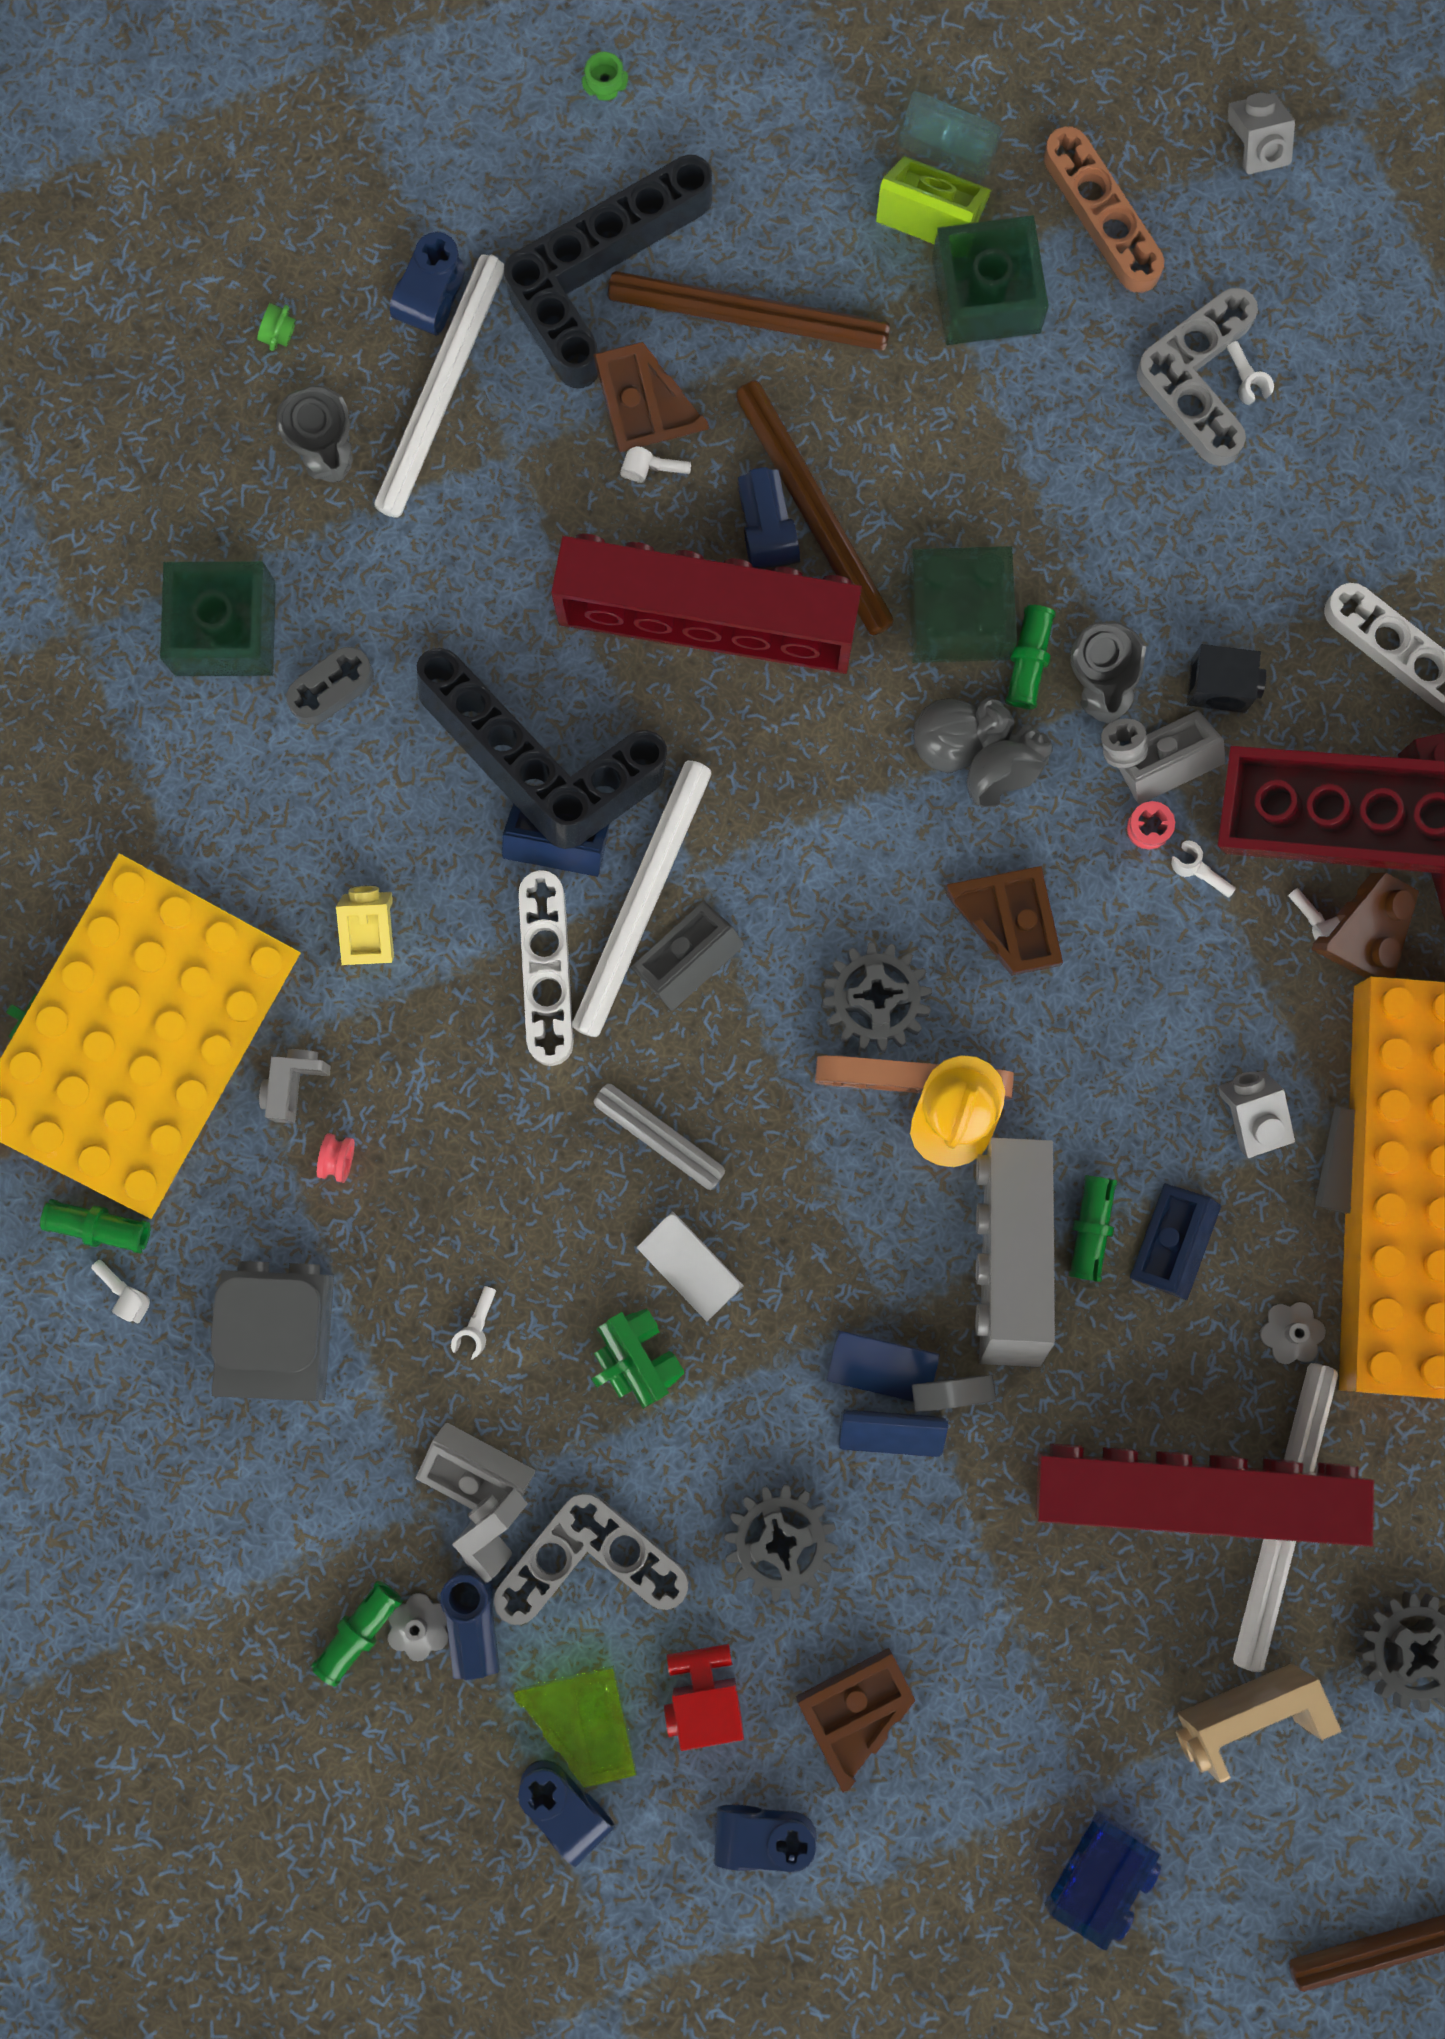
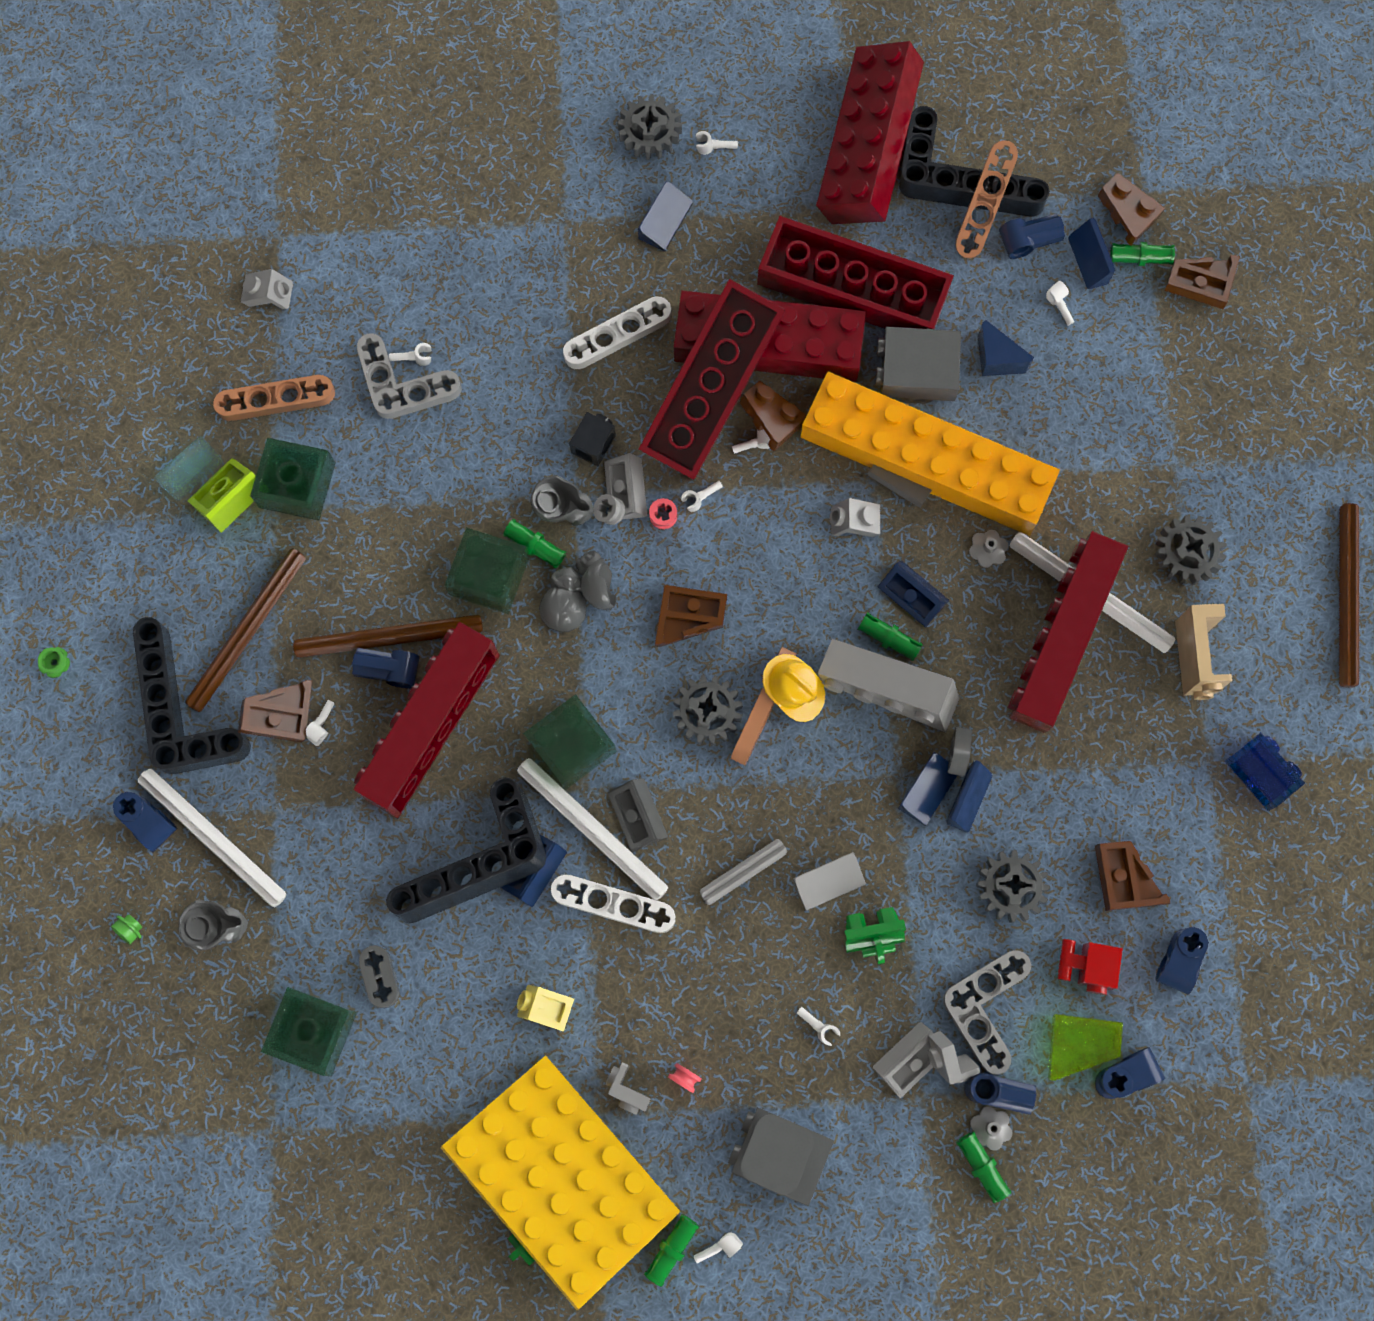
camera: 70 degrees left, 5 degrees down
none -> clear green brick [523,694,617,790]

